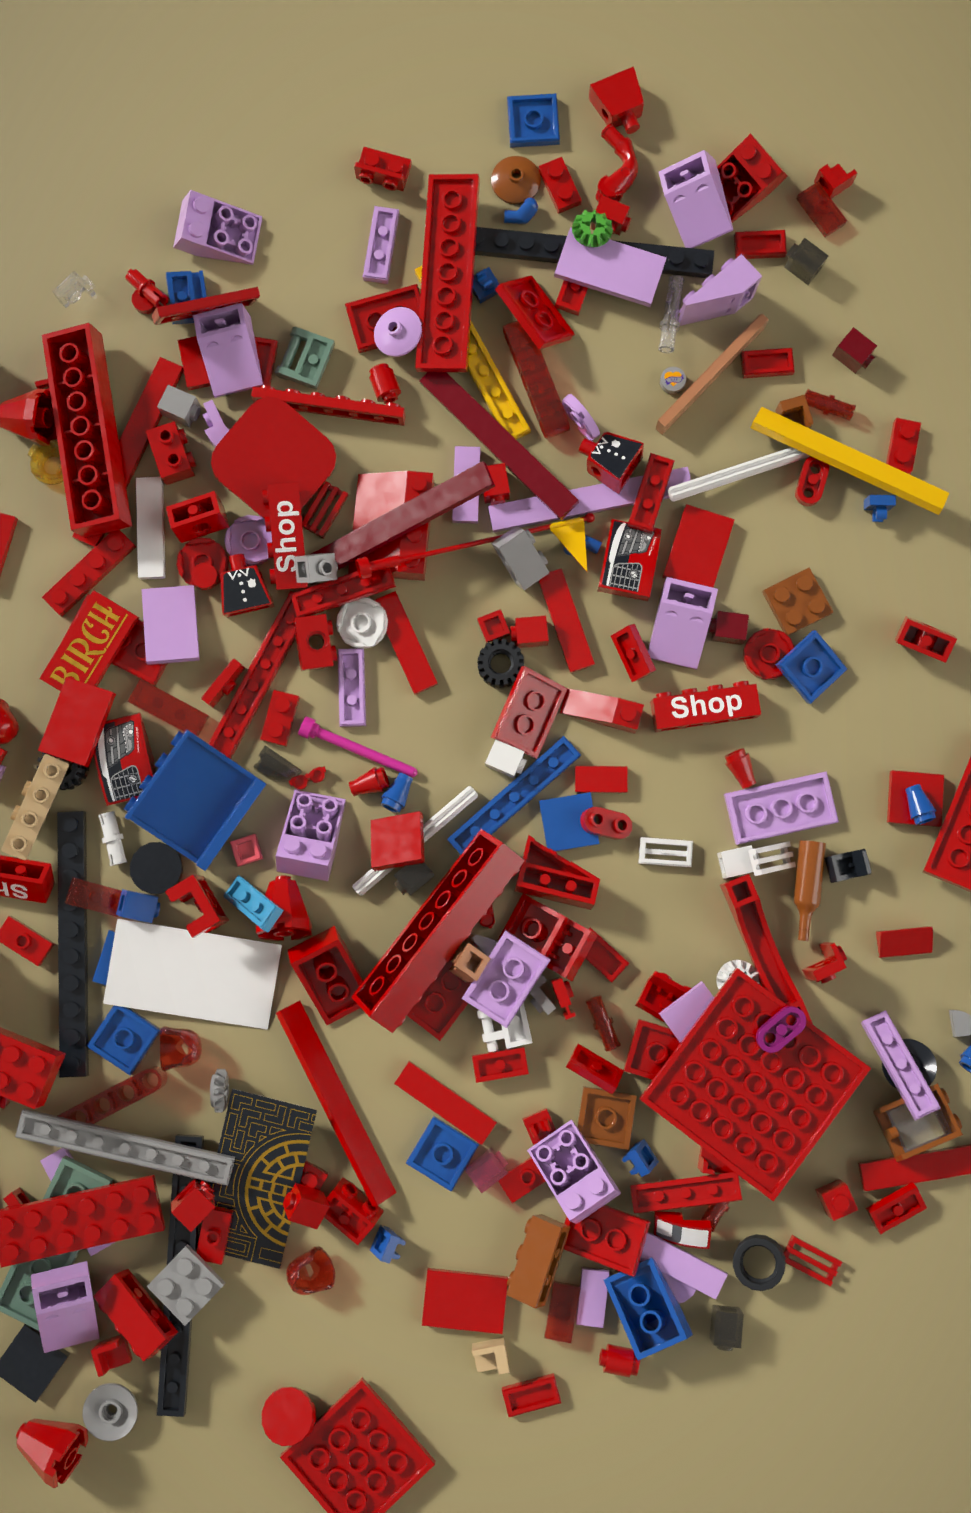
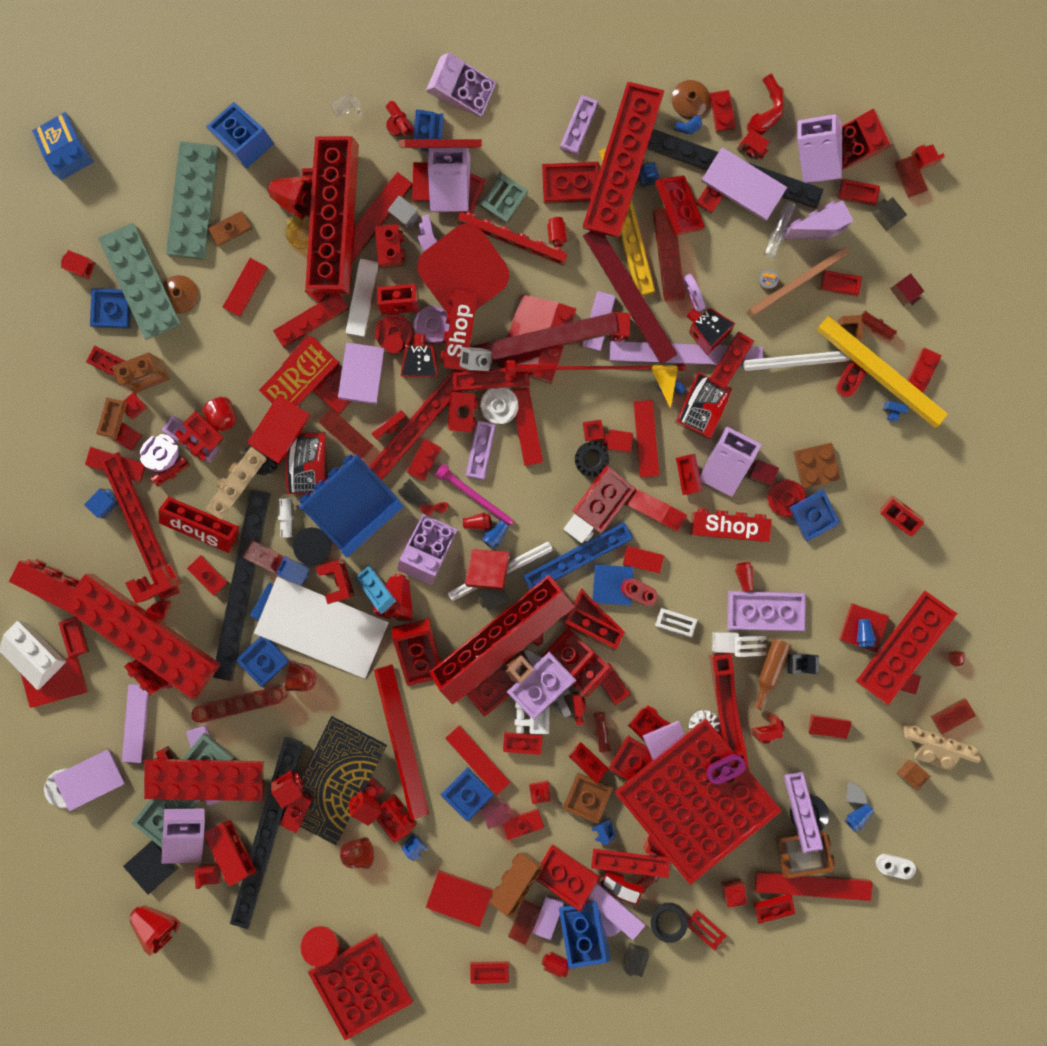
camera: 15 degrees right, 5 degrees up
light grey tile [15,1109,235,1186] -> none
light grey dish [83,1383,138,1441] -> none
light grey plate [147,1244,226,1326] -> none
light grey gear [210,1069,229,1113] -> none
coral tile [230,834,264,867] -> none
red tile [302,481,349,539] -> none
red bracket [354,147,412,191] -> none
lavender dish [374,307,422,357] -> none
tan panel [472,1337,510,1375] -> none
light grey brick [491,526,549,590] -> none
blue tile [507,93,560,148] -> none
lavender slope [527,1120,621,1224] -> none
bright green gear [572,209,613,247] -> none
red torso [589,66,644,134] -> none
red tile [662,504,735,588] -> none

